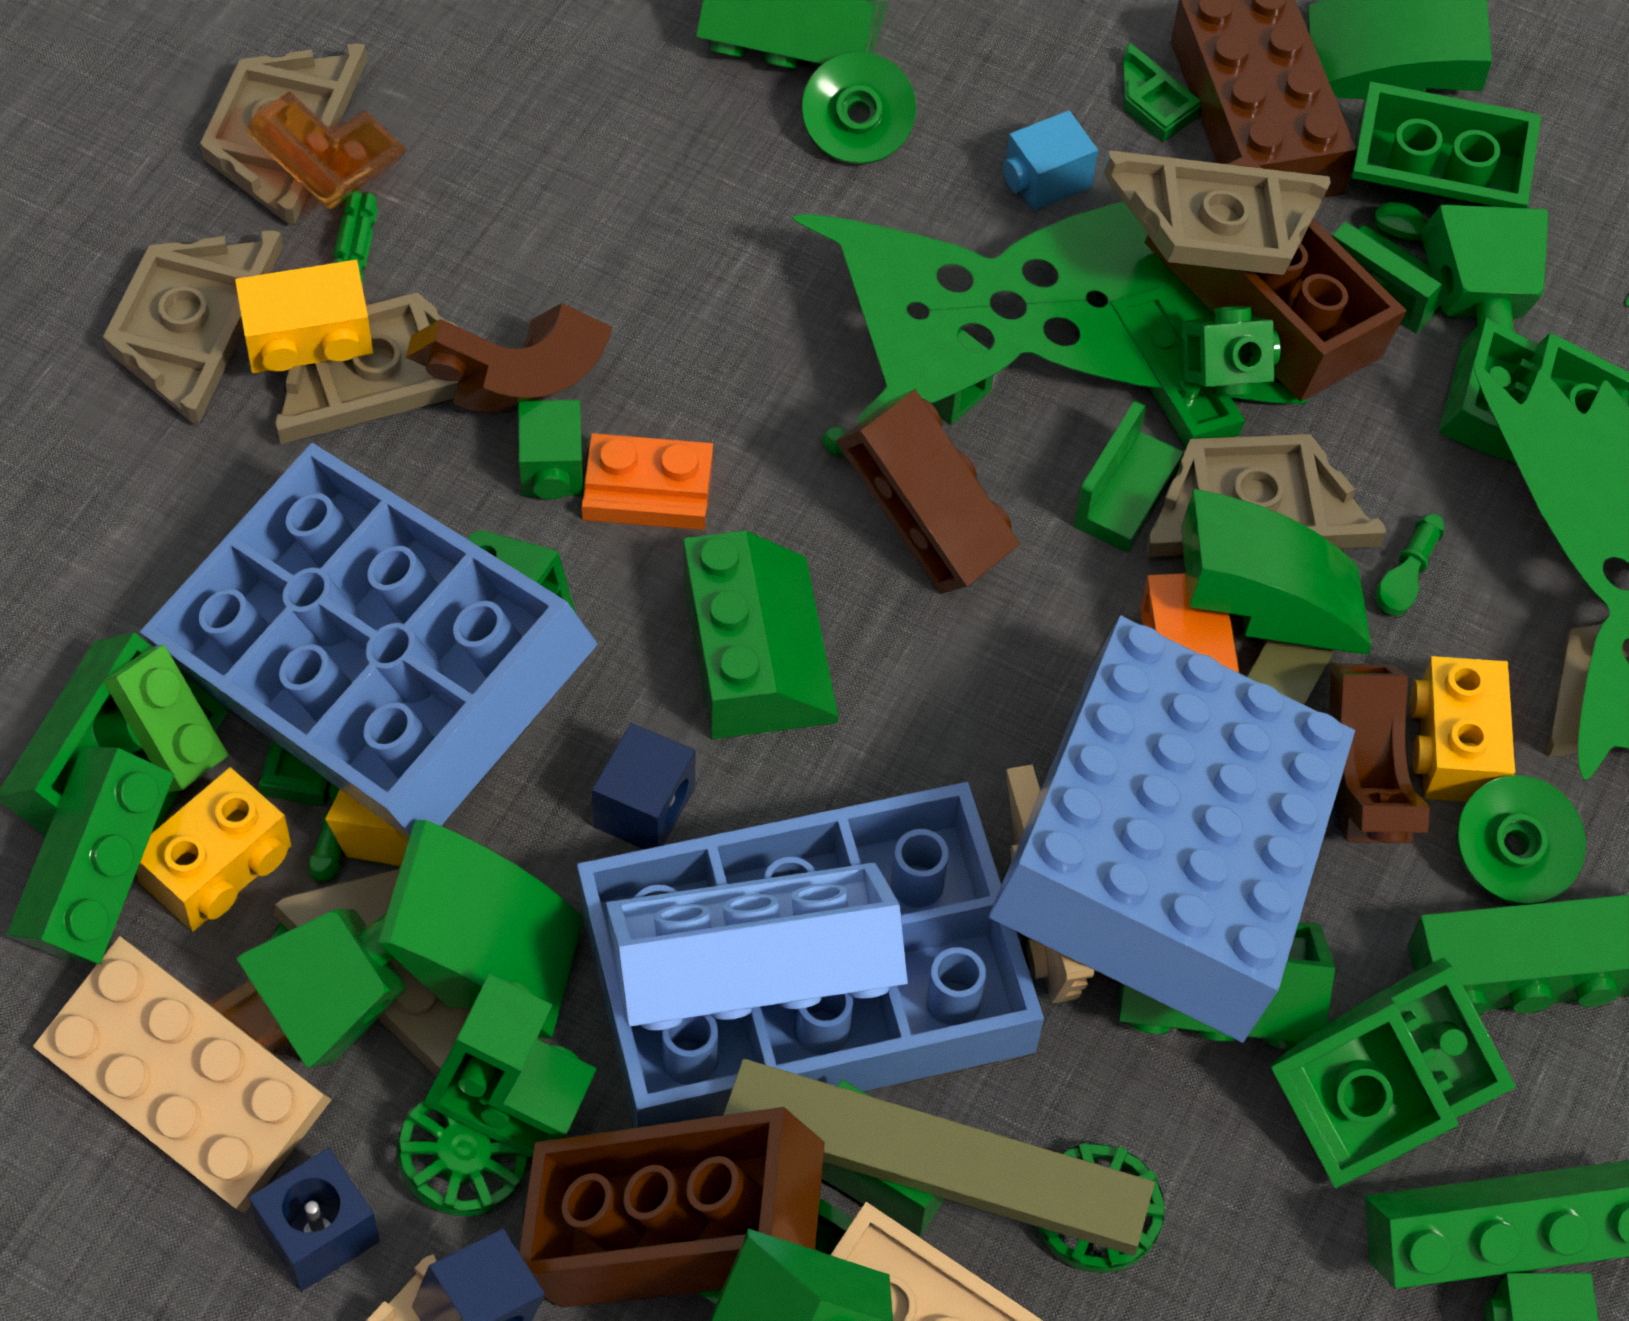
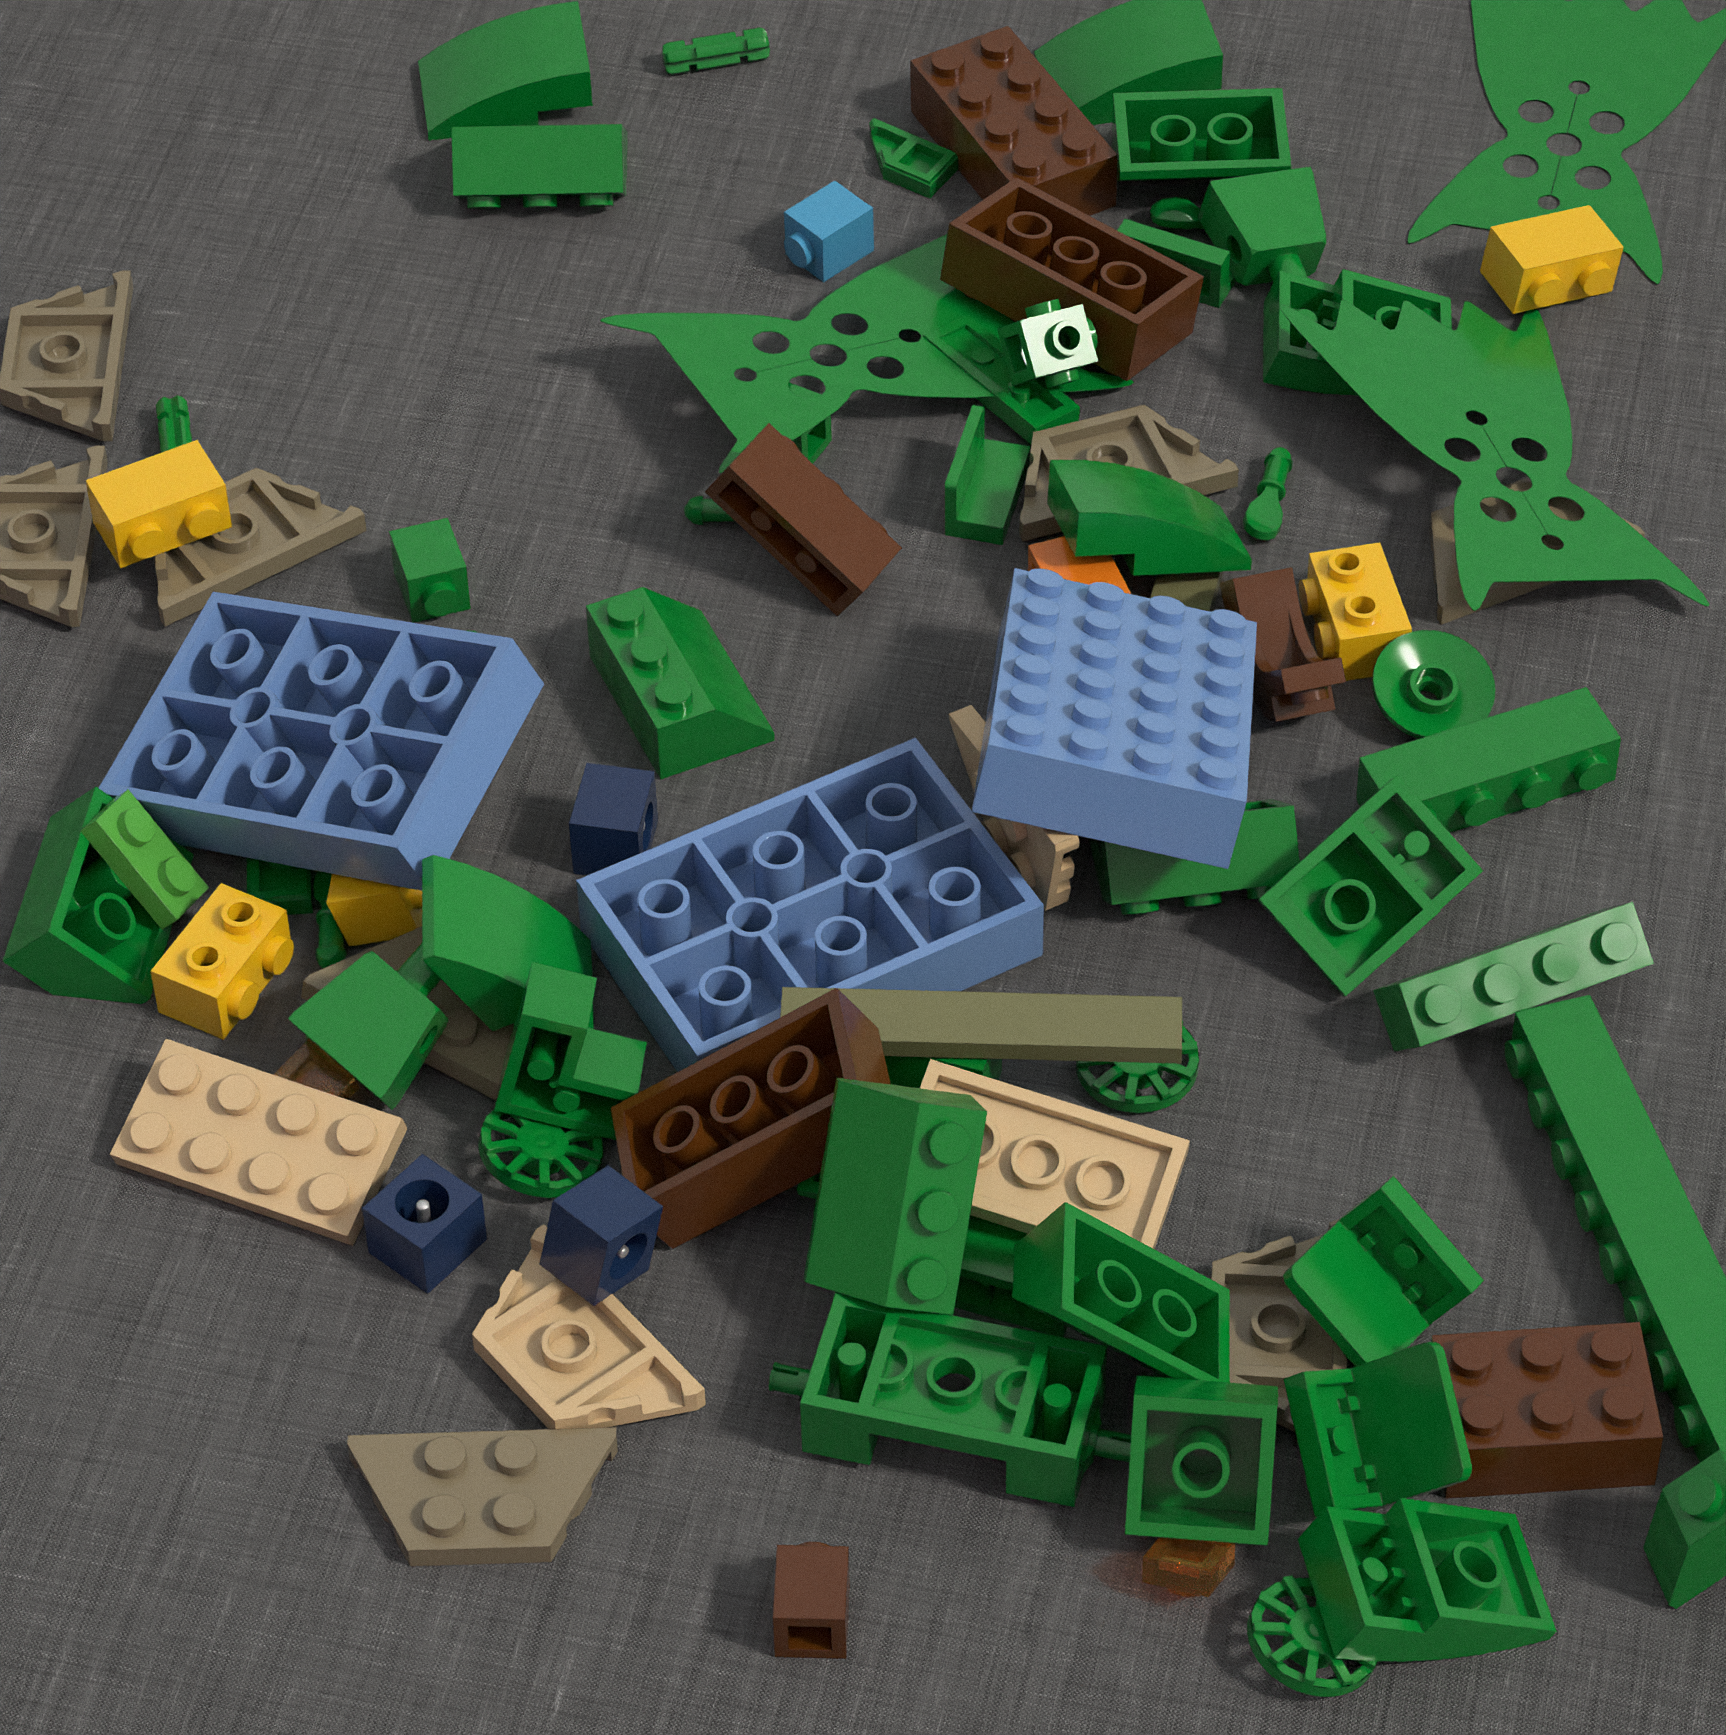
camera: 10 degrees left, 10 degrees down
green brick [6,747,175,964] -> none
clear orange brick [246,91,407,209] -> none
reddish brown arch [406,303,612,413] -> none
orange plate [582,433,713,530] -> none
light blue slope [606,862,908,1030] -> none
green dish [802,52,916,165] -> none
dark tan wing [1102,150,1330,275] -> none

